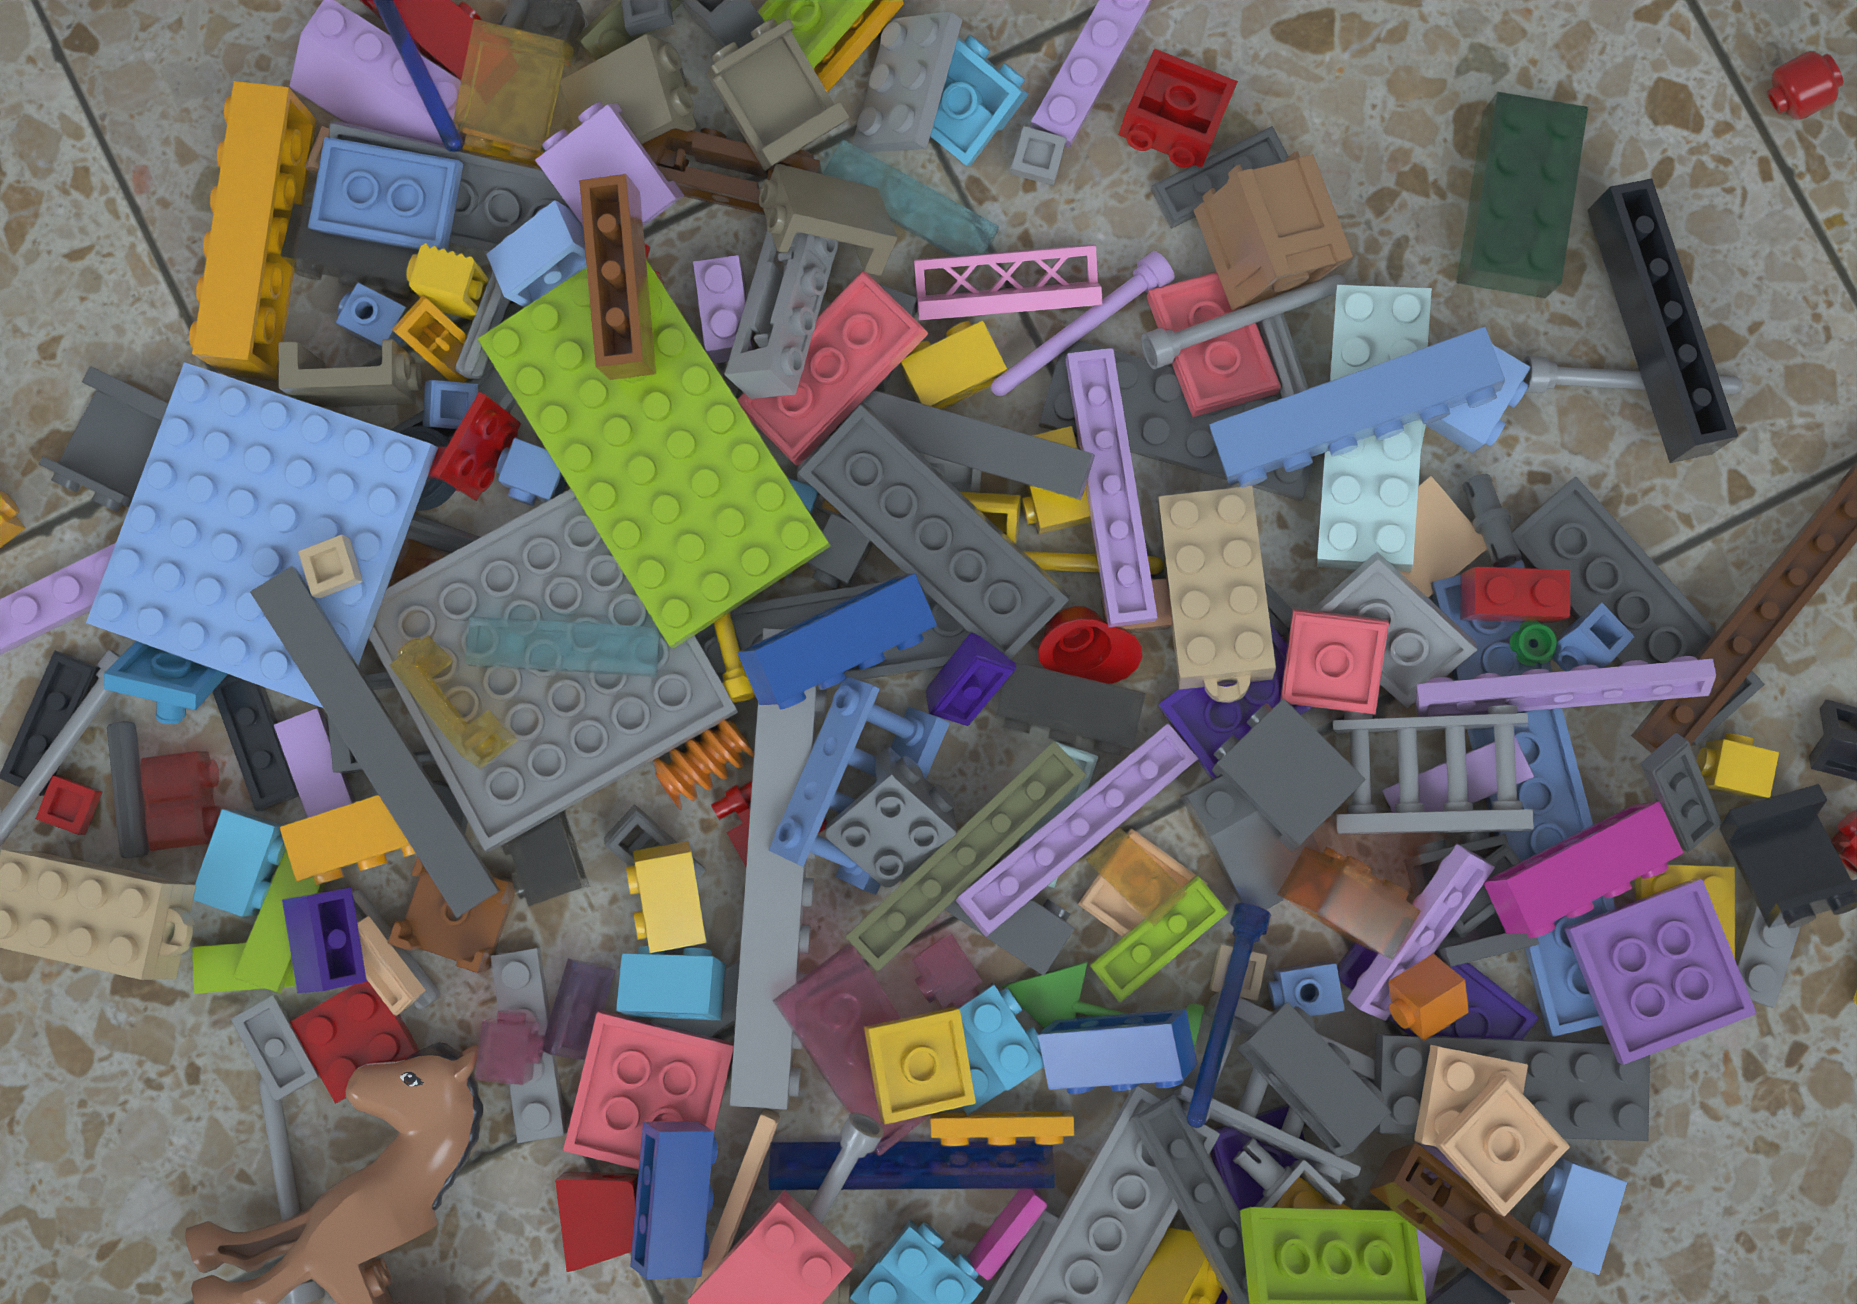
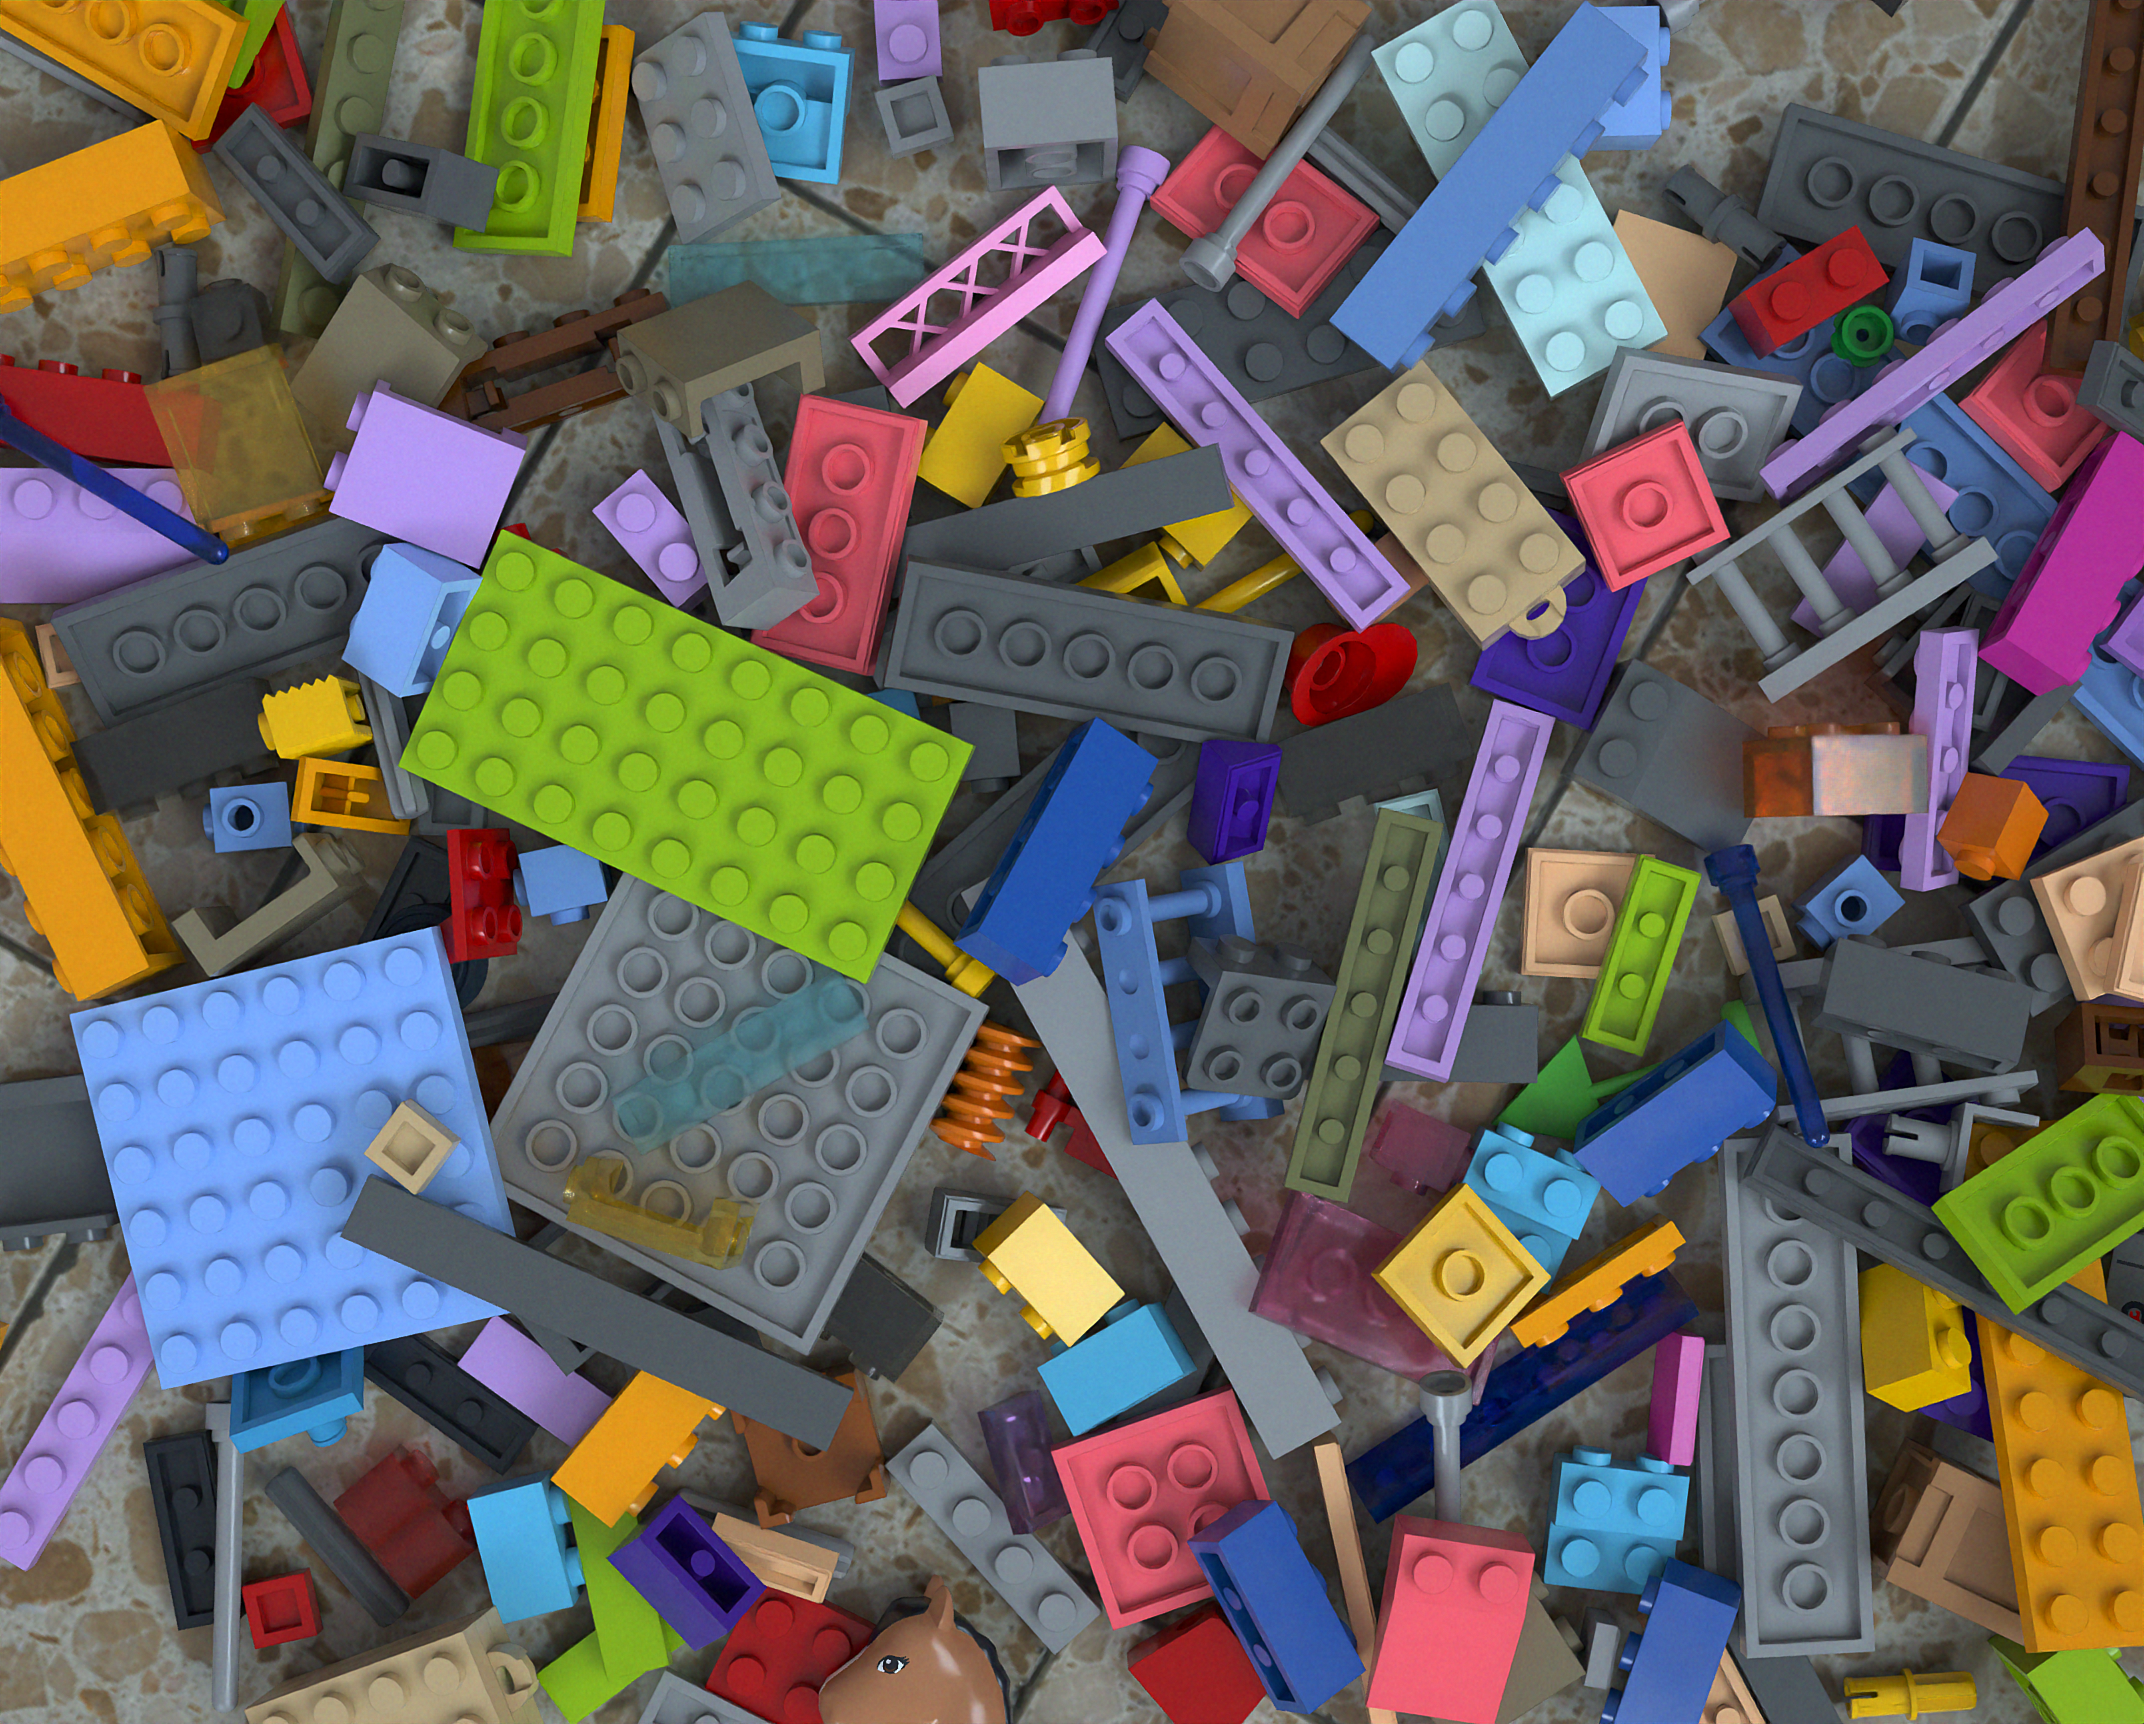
camera: 35 degrees left, 5 degrees up
medium blue tile [308,137,463,252] -> none
medium blue slope [423,380,478,429] -> none
clear pink brick [475,1010,544,1085] -> none
dark orange brick [579,174,656,380] -> none
dark tan panel [706,18,850,171] -> none
clear yellow plate [1086,826,1187,927] -> none
dark grey panel [1211,698,1366,852] -> none
none -> light grey brick [977,49,1118,192]
none -> yellow wheel [999,417,1102,498]
none -> coral tile [1957,317,2112,493]

